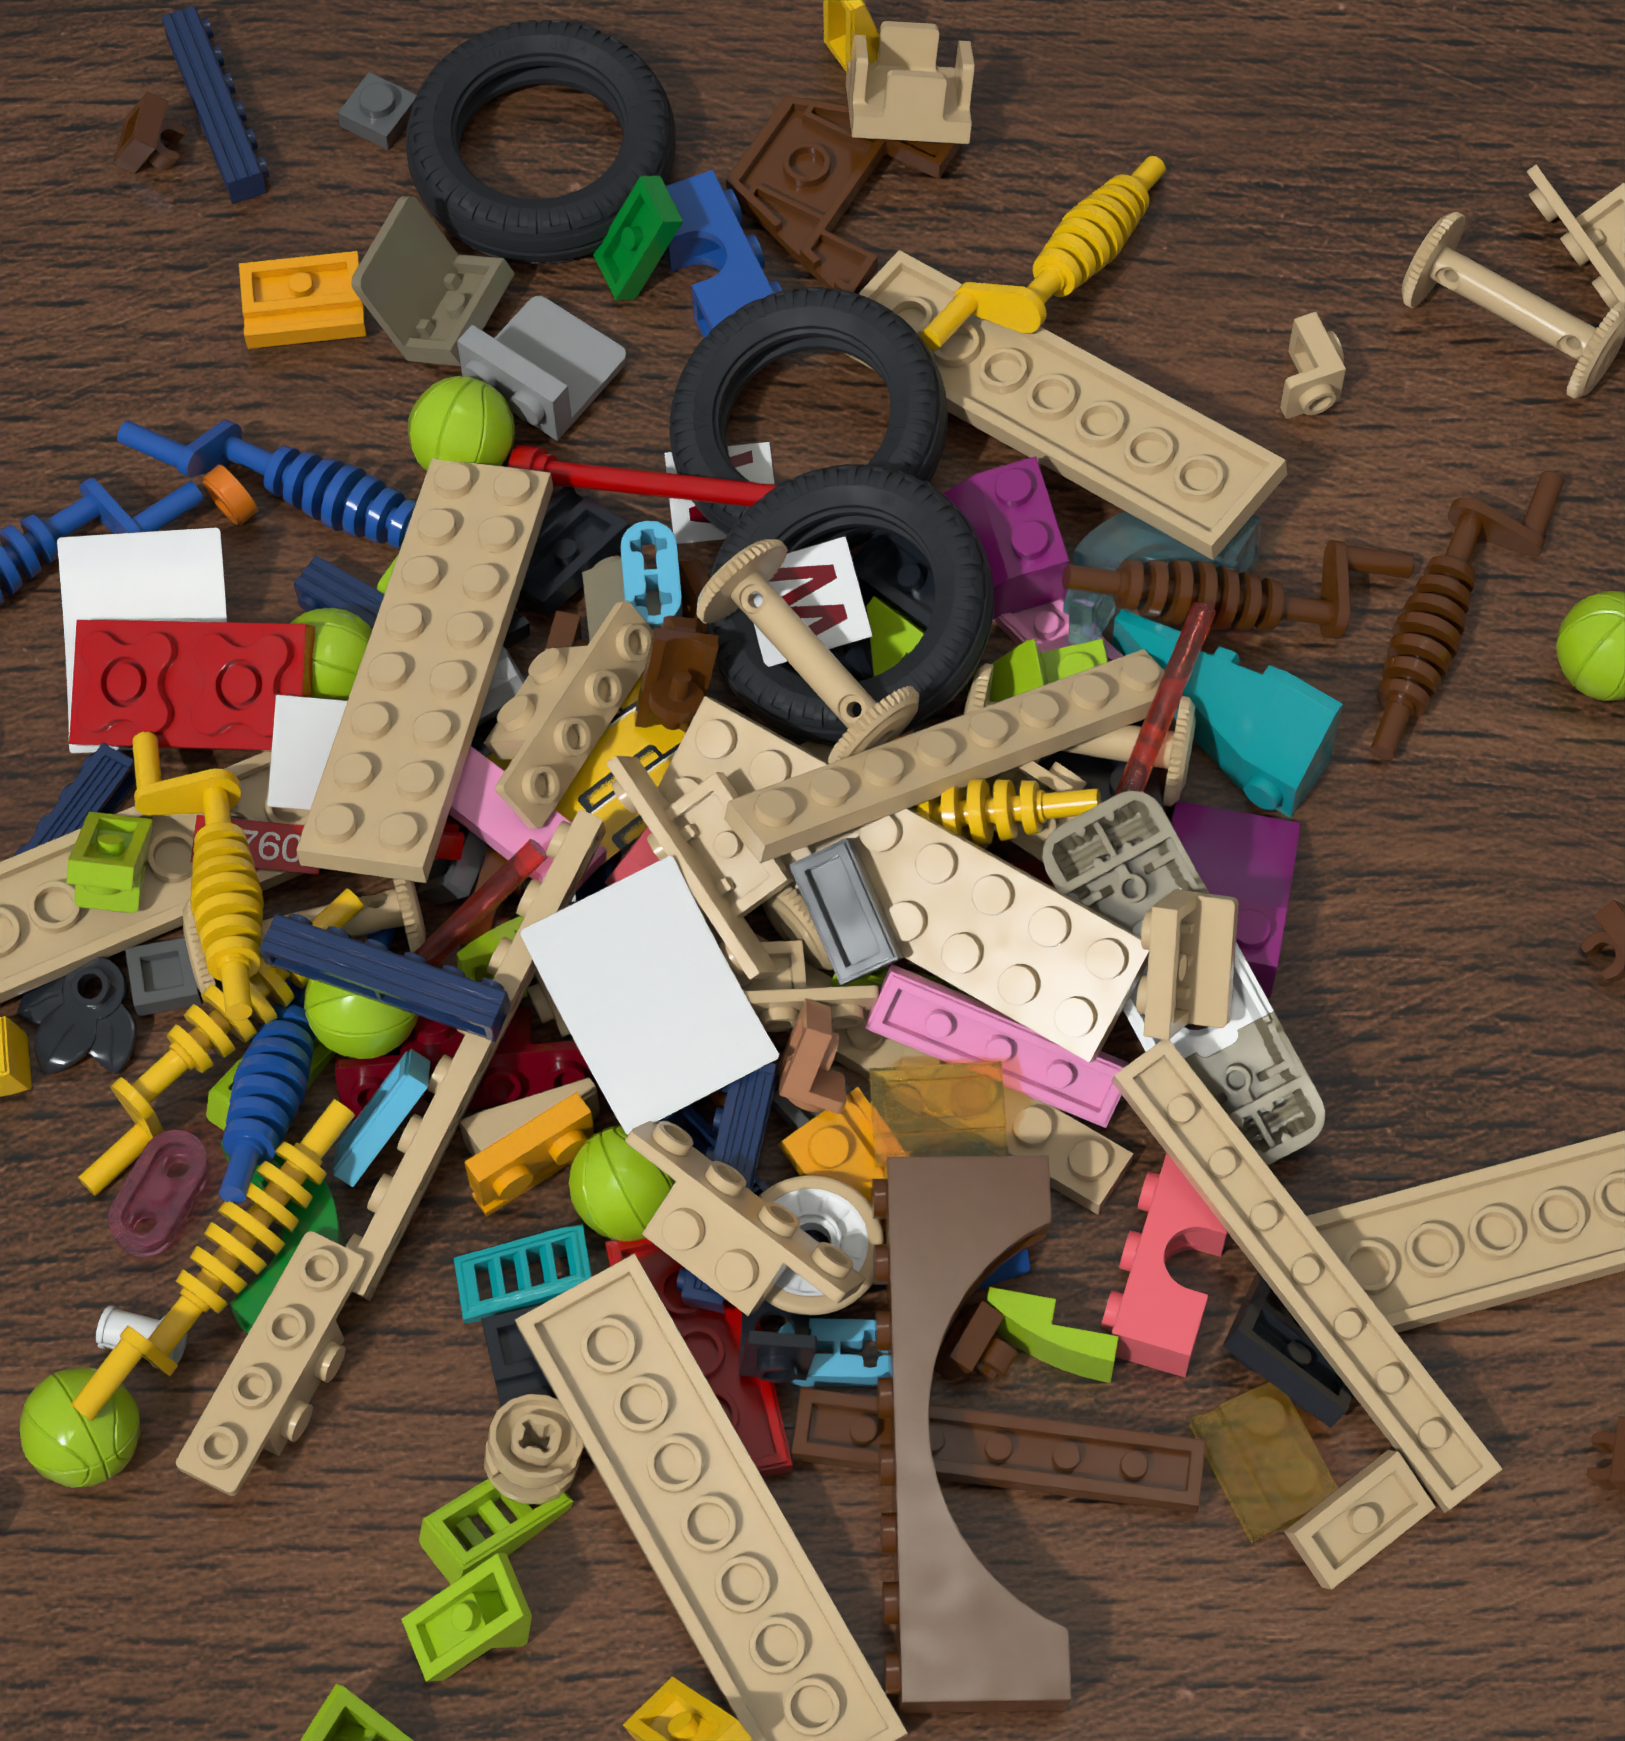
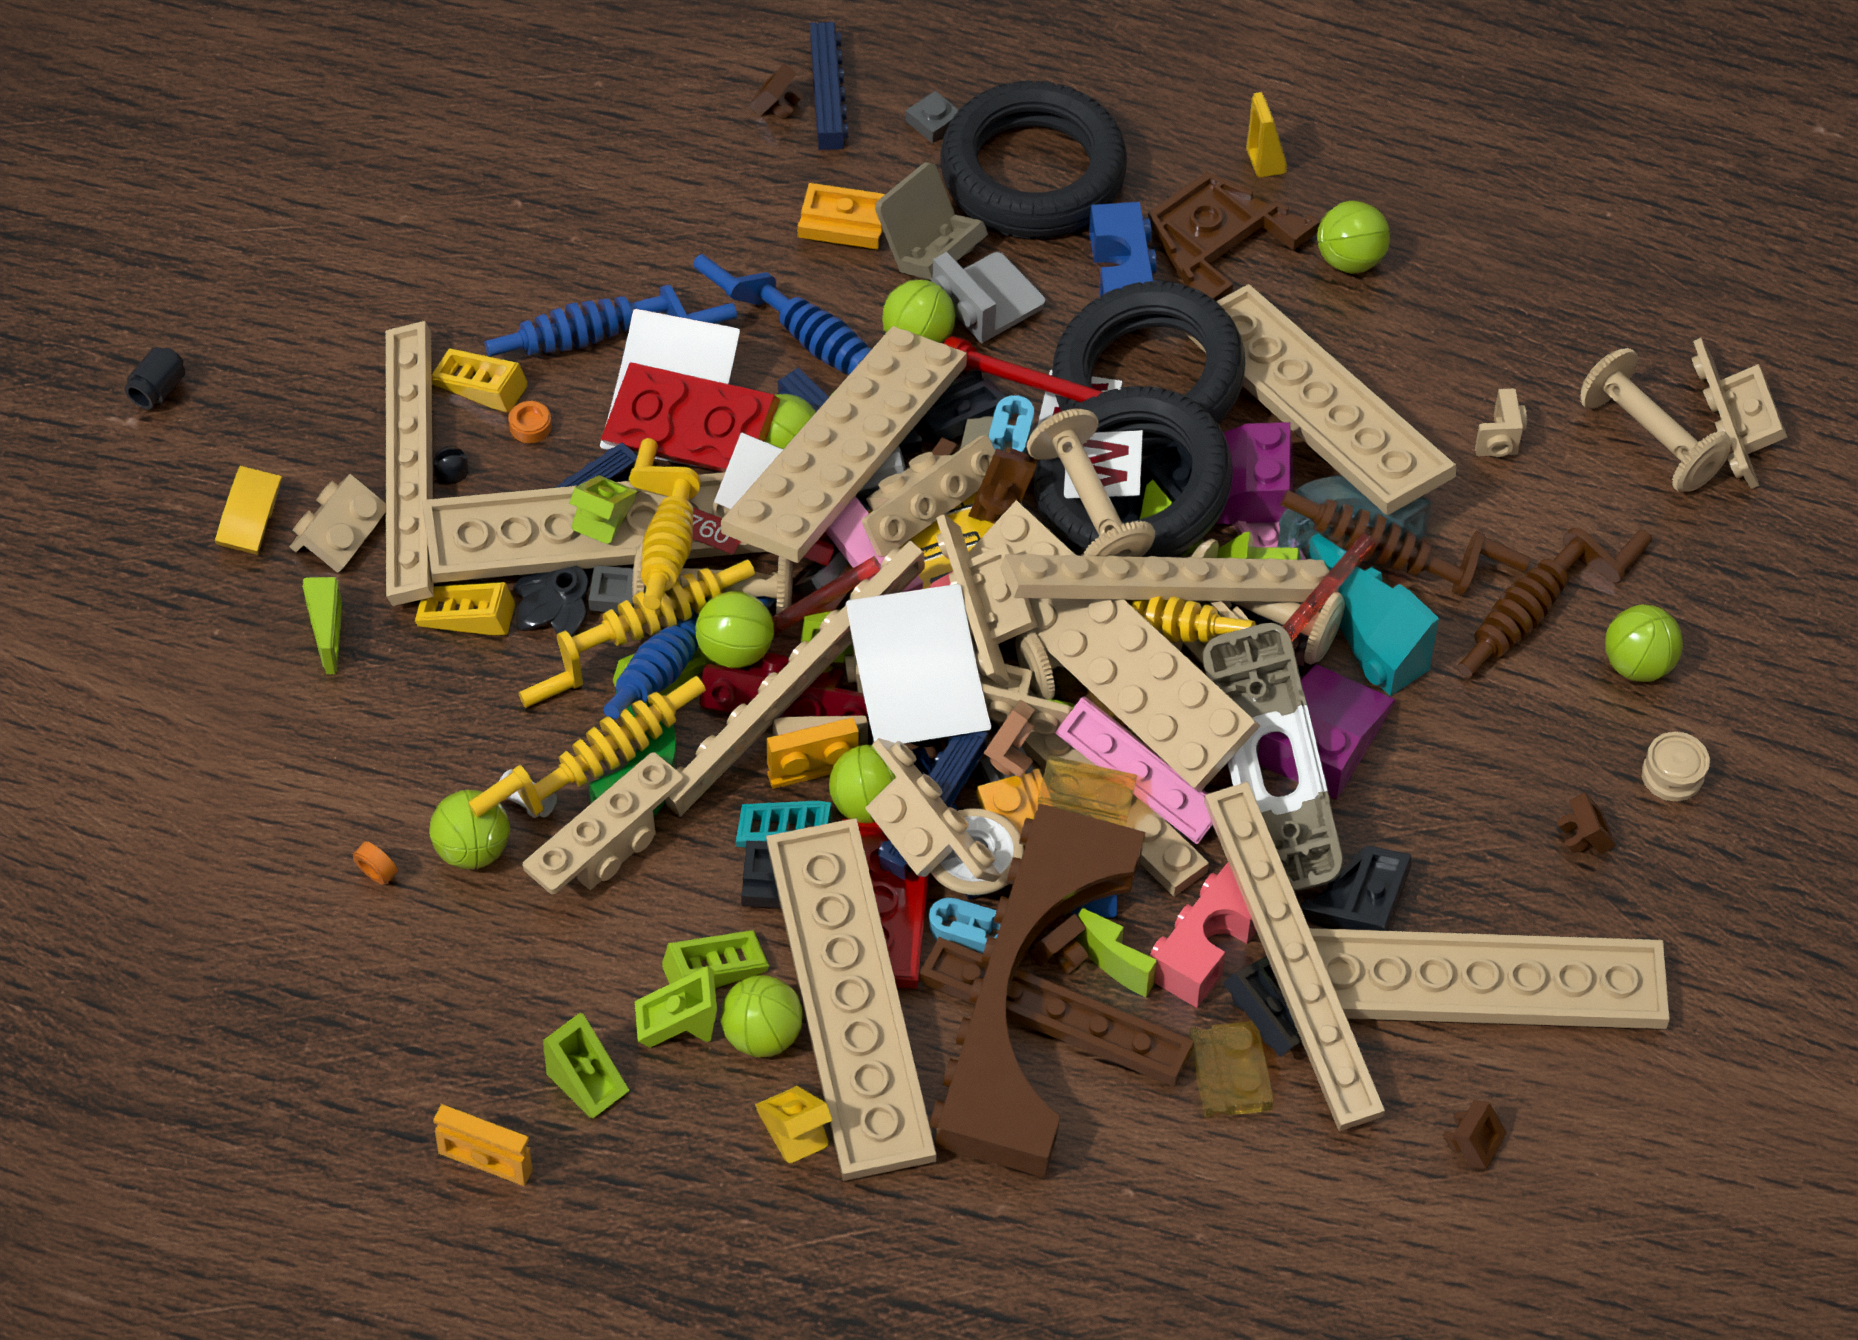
camera: 15 degrees right, 10 degrees down
clear pink plate [108,1130,210,1257] -> none
orange tile [201,464,258,525] -> none
dark blue piece [260,913,511,1042] -> none
medium azure tile [333,1049,430,1187] -> none
tan wheel [484,1394,584,1504] -> none
green plate [593,176,683,301] -> none
black bracket [739,1300,817,1383] -> none
tile [789,838,904,985] -> none
tan panel [846,21,974,144] -> none
yellow piece [920,156,1166,351] -> none
tan bracket [1136,889,1239,1040] -> none
tan plate [1284,1450,1436,1590] -> none
none -> lime piece [720,975,803,1058]
none -> black wing [1300,845,1412,931]
none -> lime piece [1317,201,1390,274]

